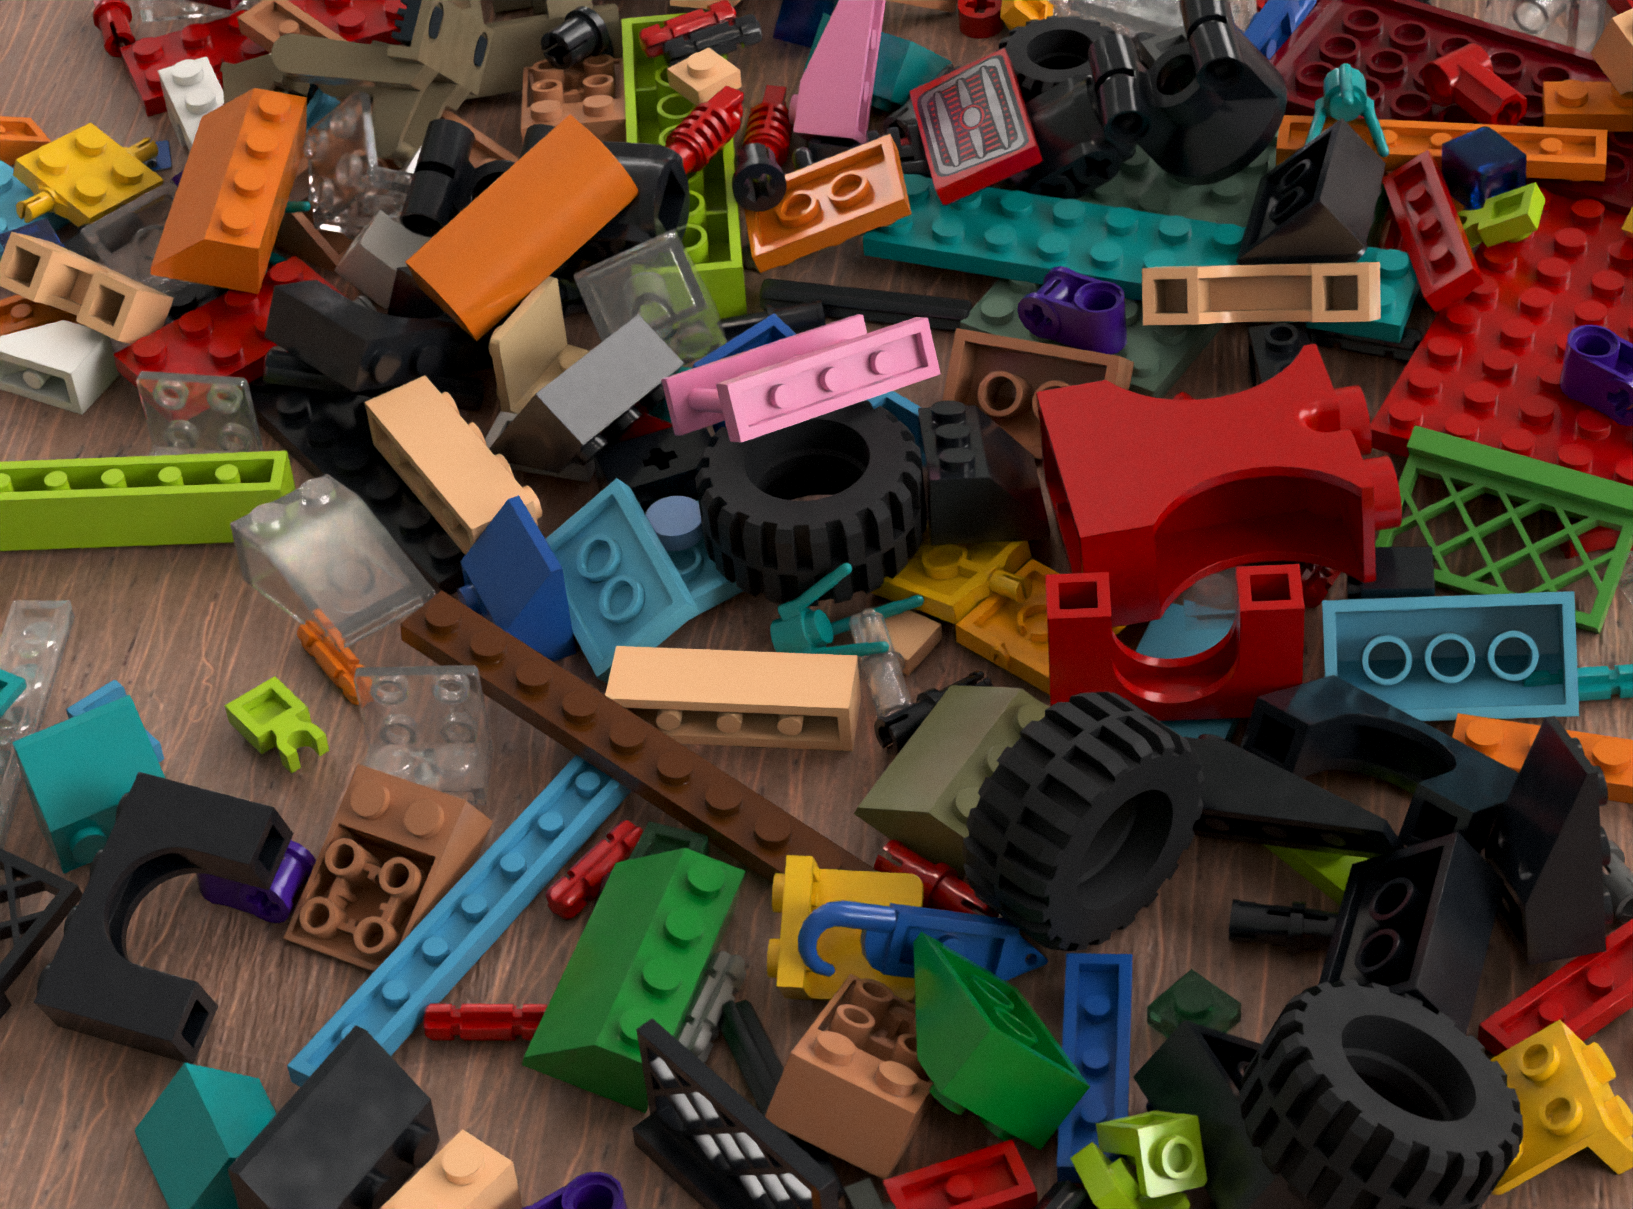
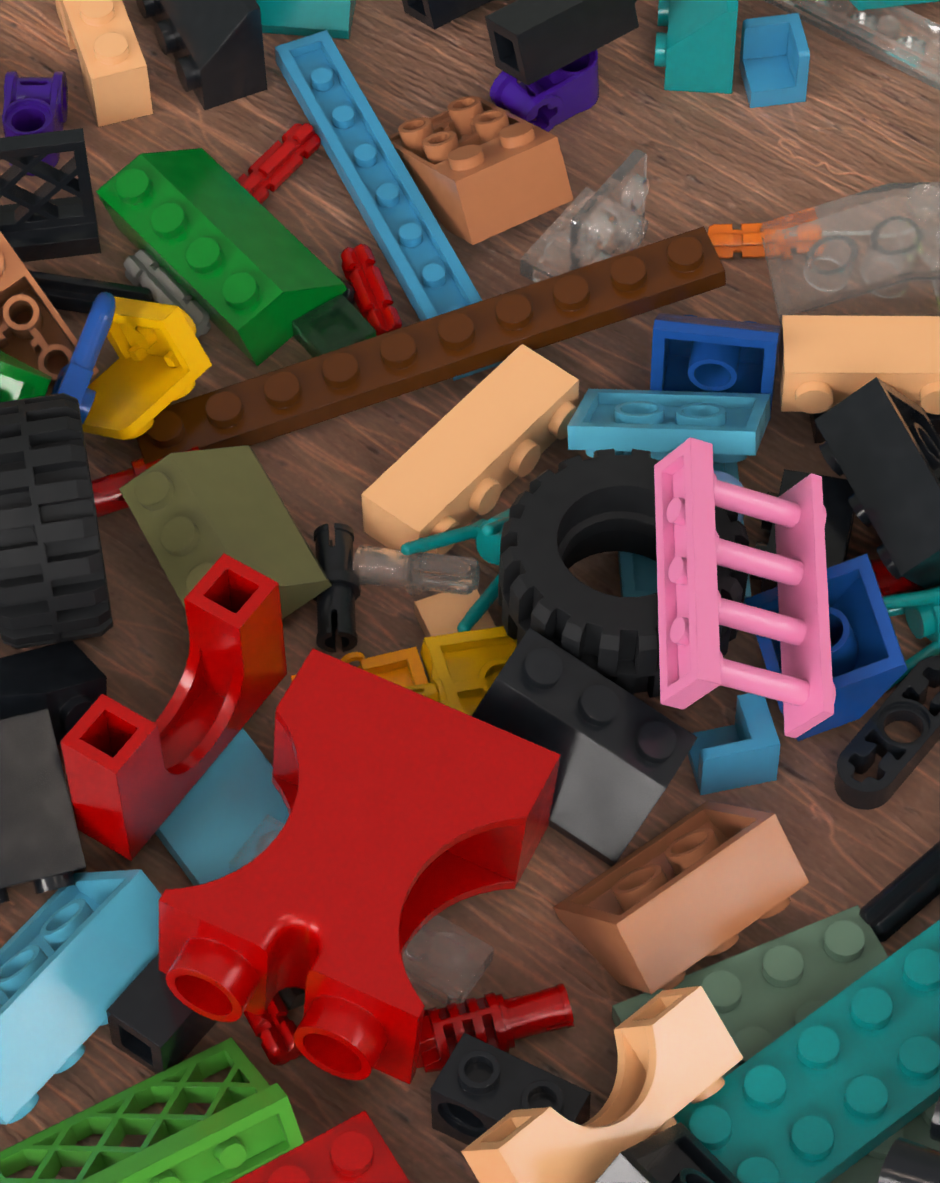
camera: 120 degrees right, 10 degrees up
lime plate [224,676,330,773] -> none
dark purple piece [1017,266,1128,355] -> none

